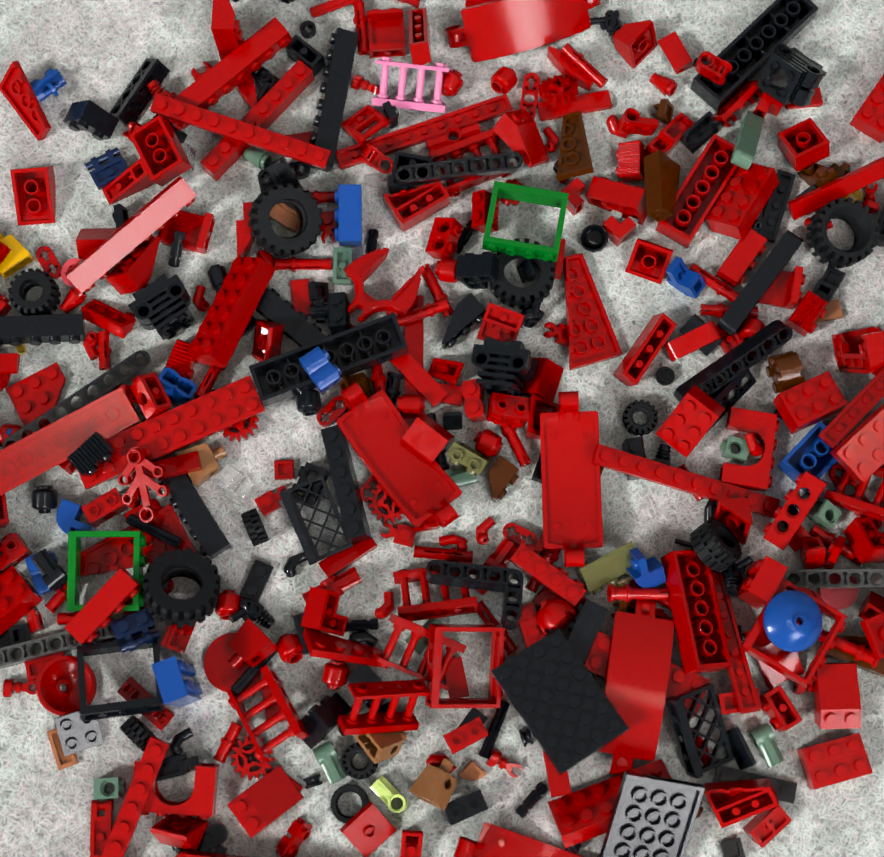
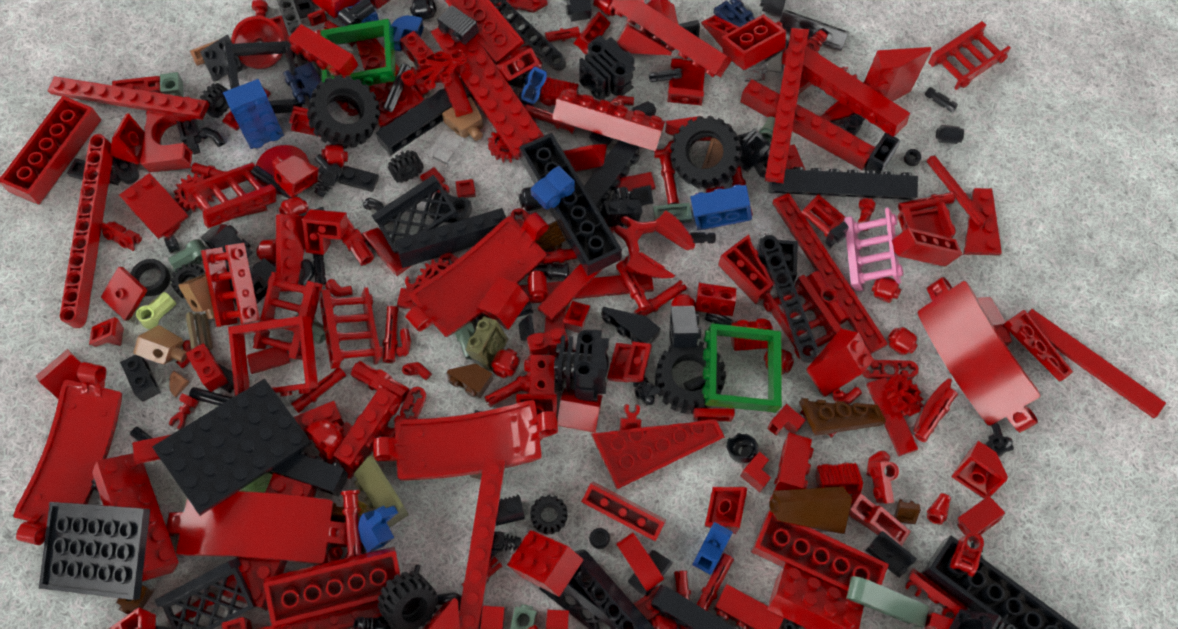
camera: 80 degrees right, 10 degrees down
red arm [83,331,99,361] -> none
red piece [358,143,394,174] -> none
black beam [425,560,524,630] -> none
none -> dark tan tile [186,312,213,350]

